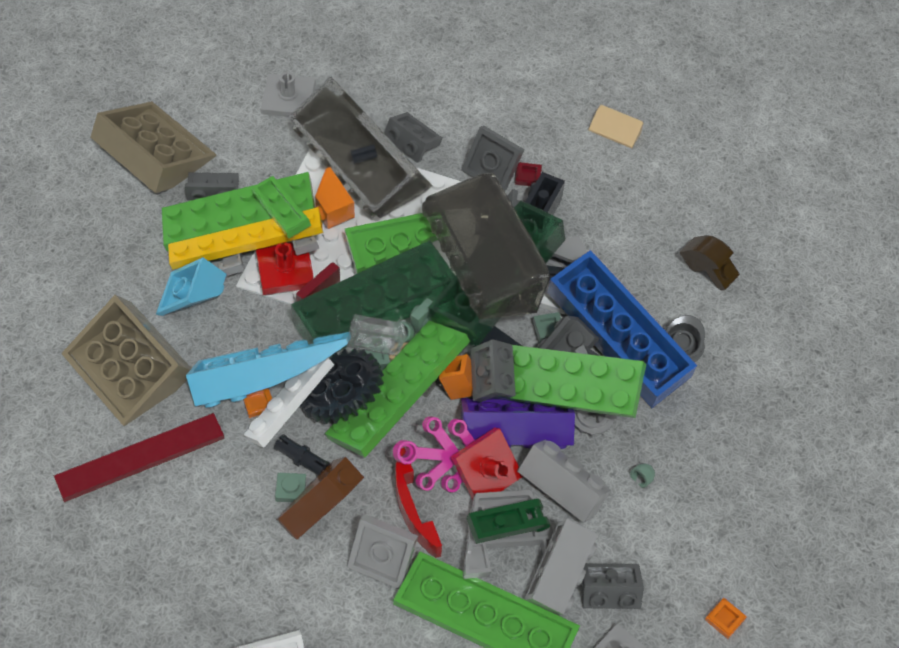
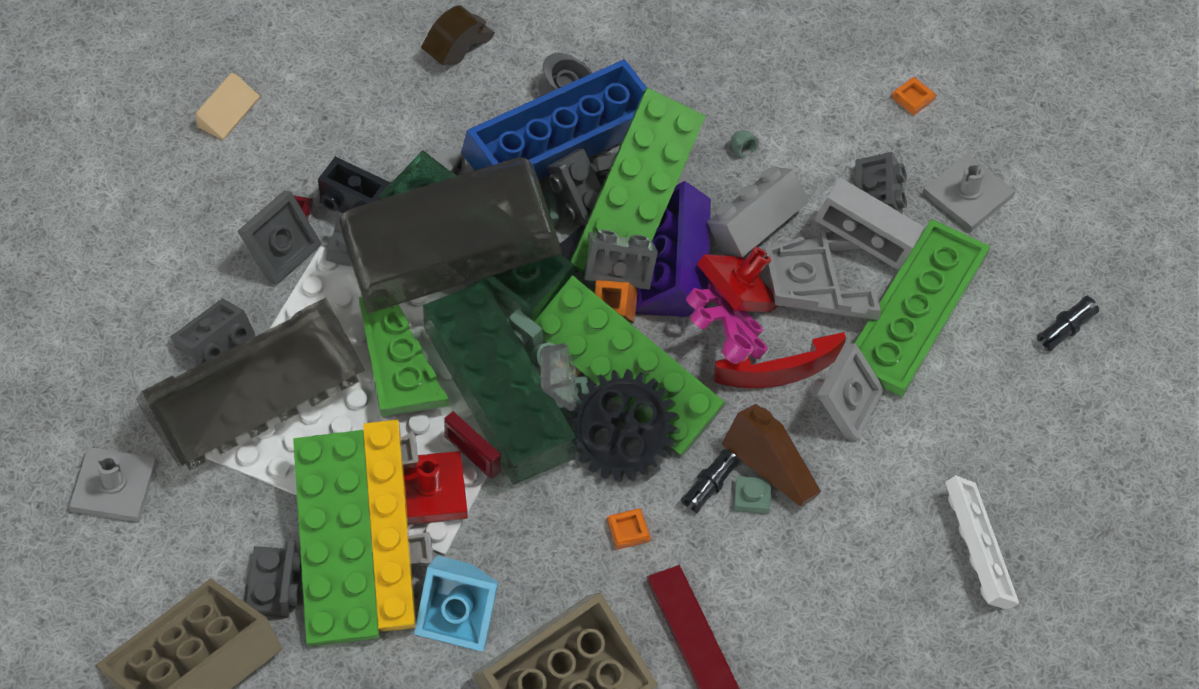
camera: 85 degrees left, 0 degrees up
medium azure wedge [186,332,351,408] -> none
white plate [244,358,334,448] -> none
bright green tile [251,176,311,238] -> none
orange slope [315,167,355,229] -> none
black piece [350,144,378,164] -> none
dark green plate [466,499,551,544] -> none

